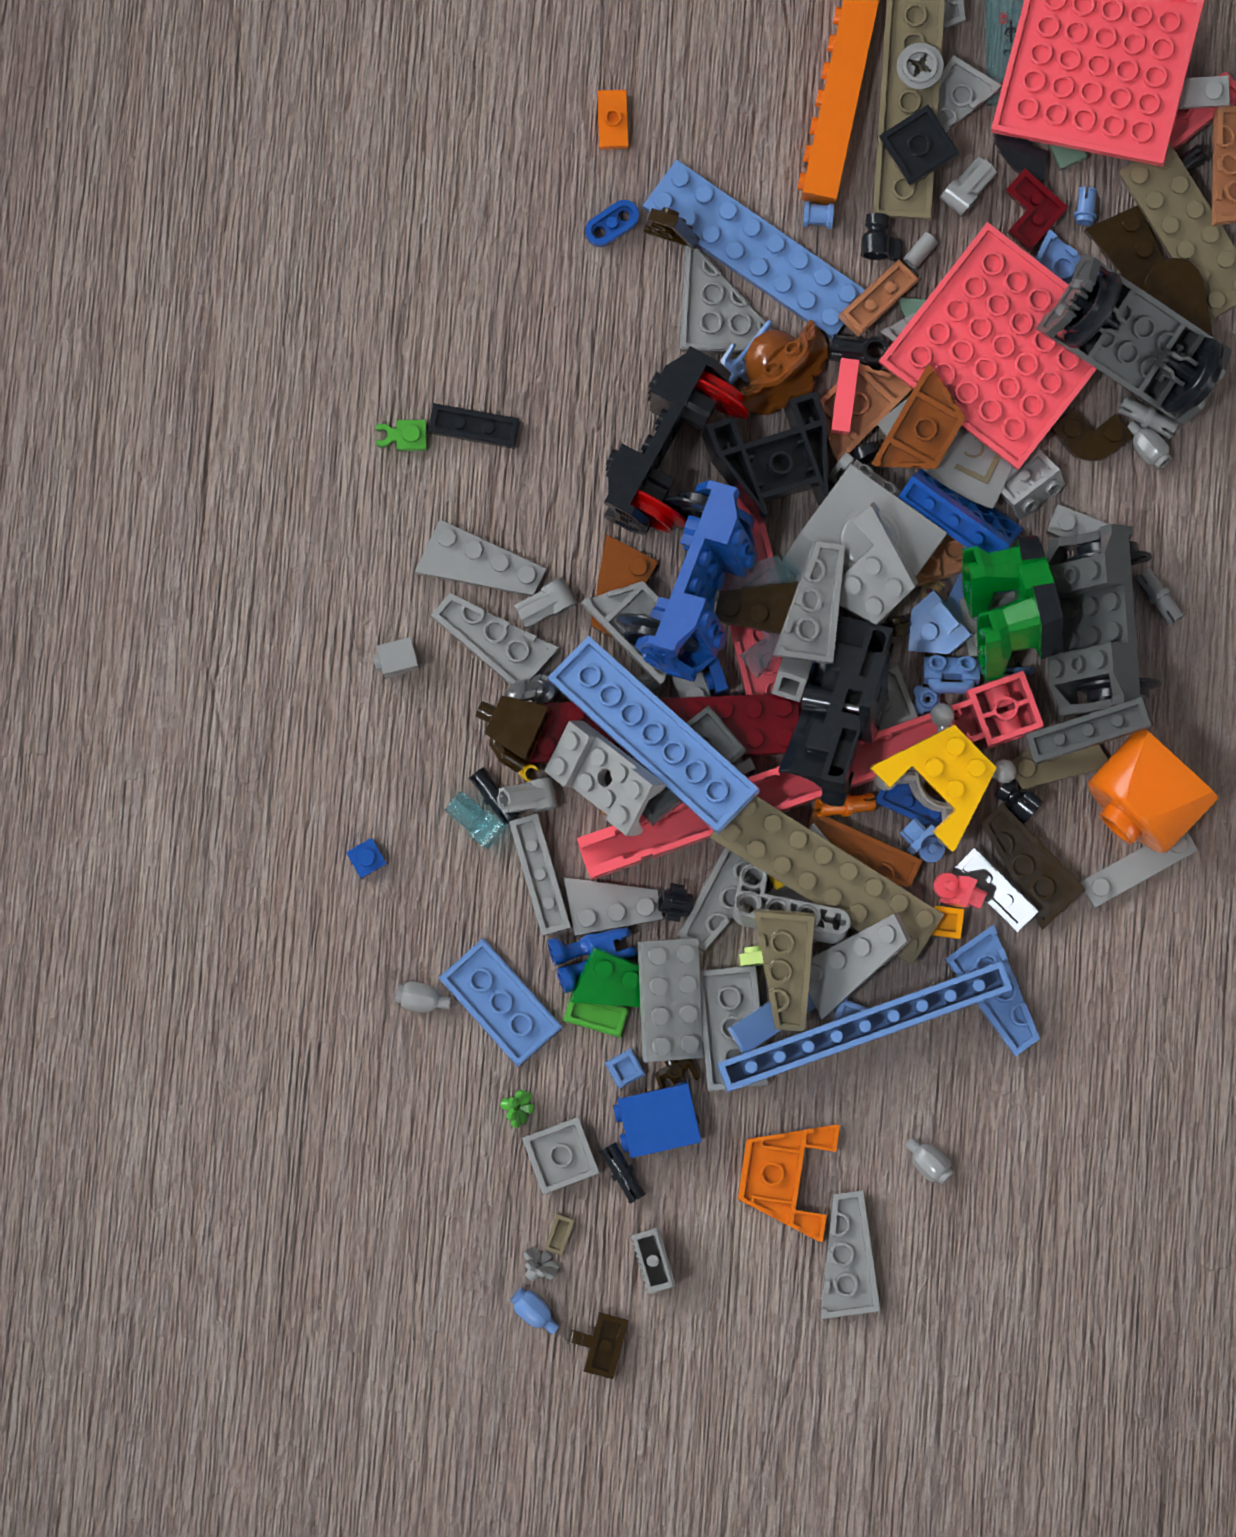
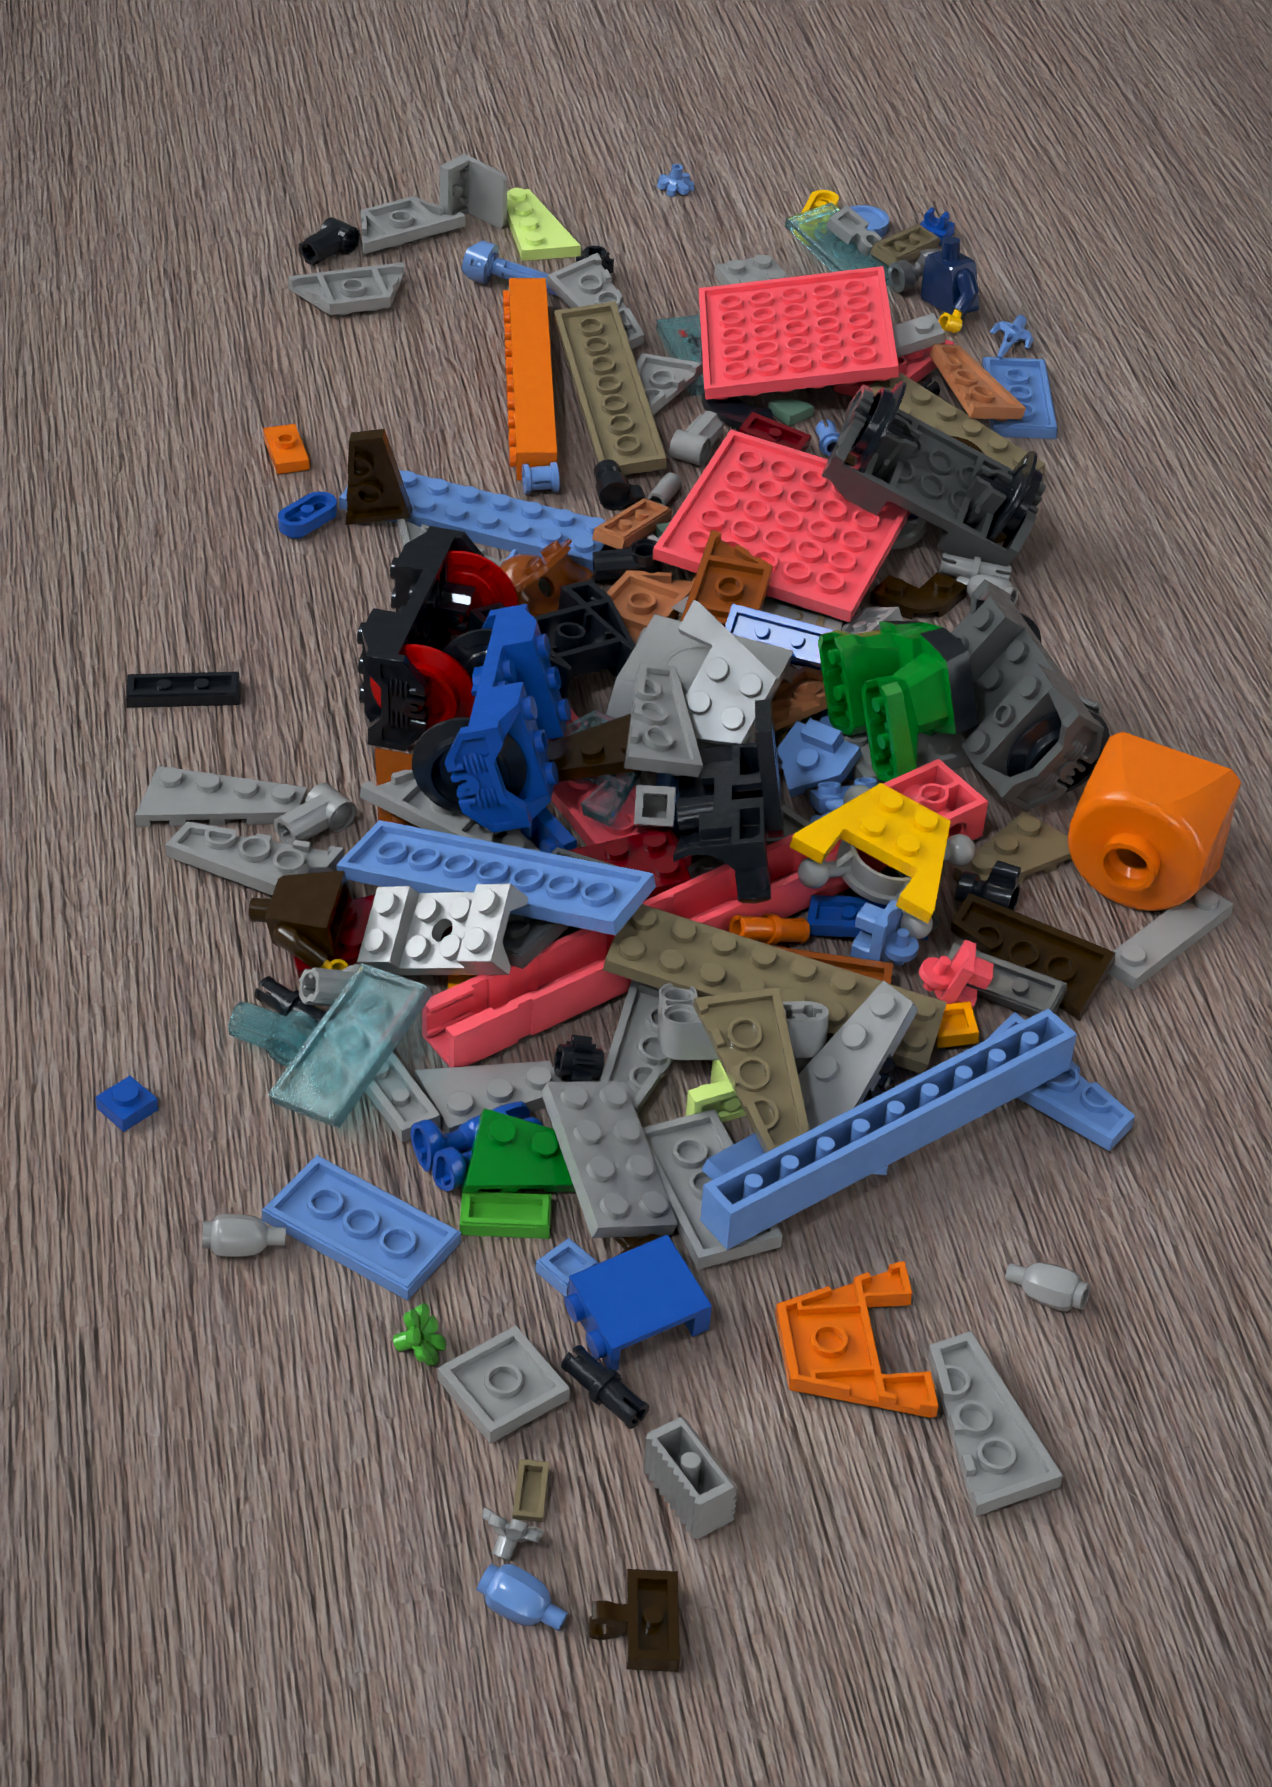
camera: 15 degrees left, 40 degrees down
light grey brick [373,637,419,678] -> none
bright green plate [376,420,427,451] -> none
coral piece [830,358,859,436] -> none
black tile [879,104,960,186] -> none
light grey gear [897,43,944,90] -> none
dark grey fence [1026,697,1154,764] -> none
none -> clear light blue tile [268,963,433,1128]

